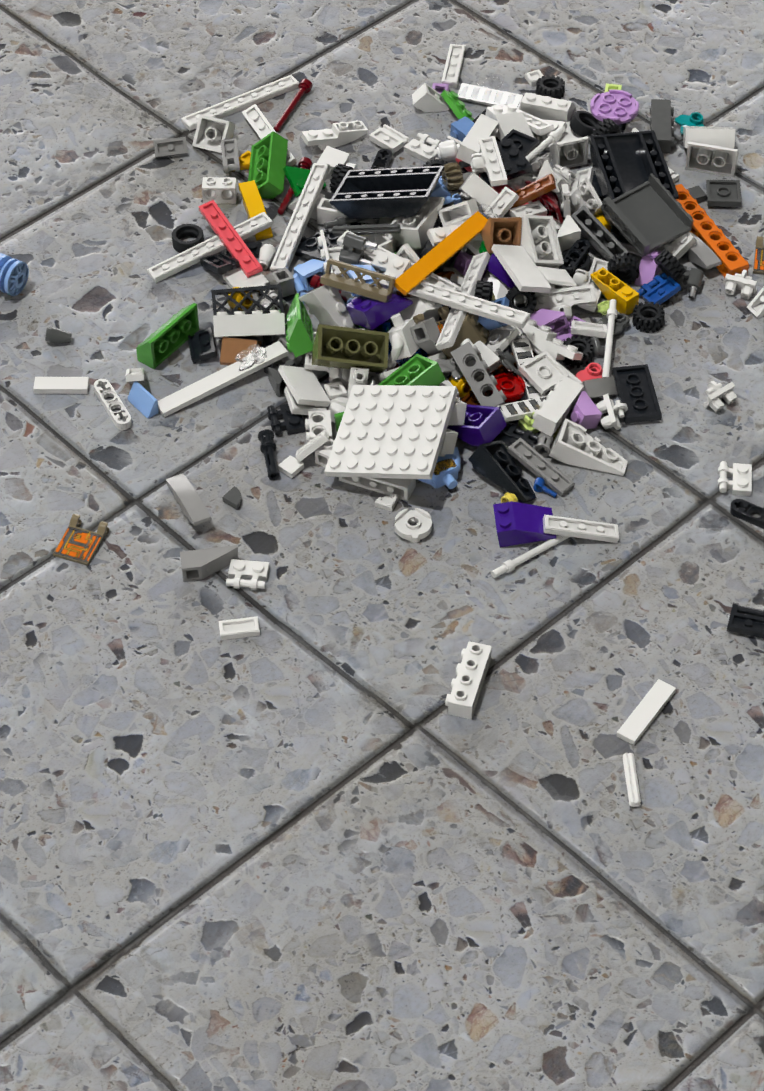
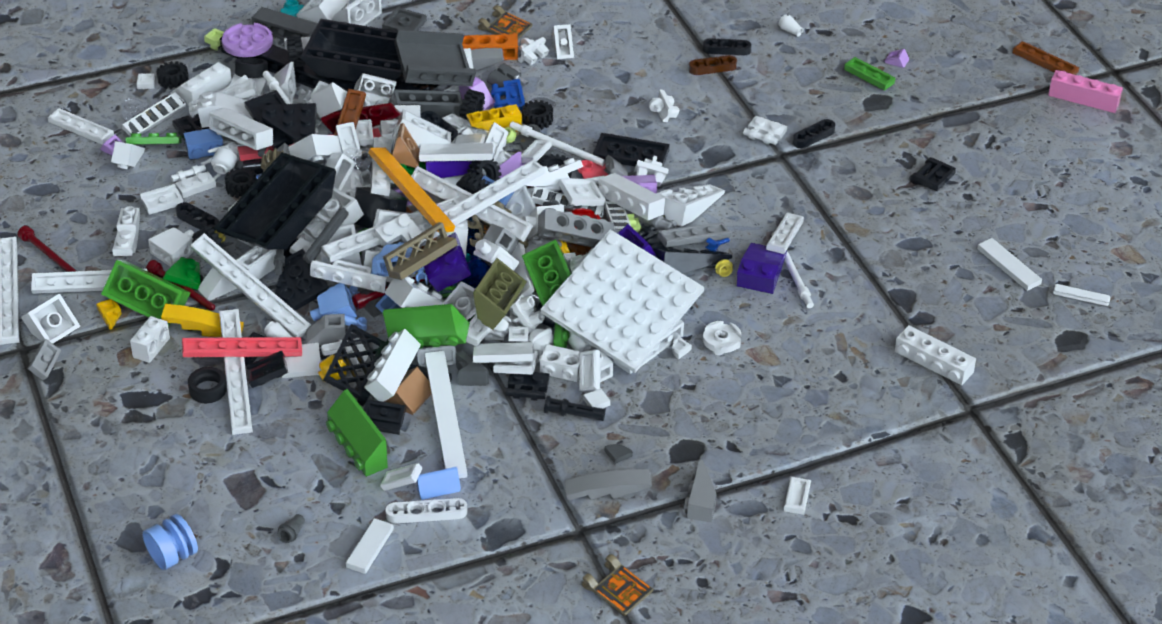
camera: 70 degrees left, 5 degrees down
light grey plate [221,138,240,173] -> none
white plate [226,559,270,590] -> none
clear plate [234,344,267,371] -> none
dark grey piece [339,232,378,266] -> none
white plate [470,136,508,187] -> none
black tyre [654,249,686,281] -> none

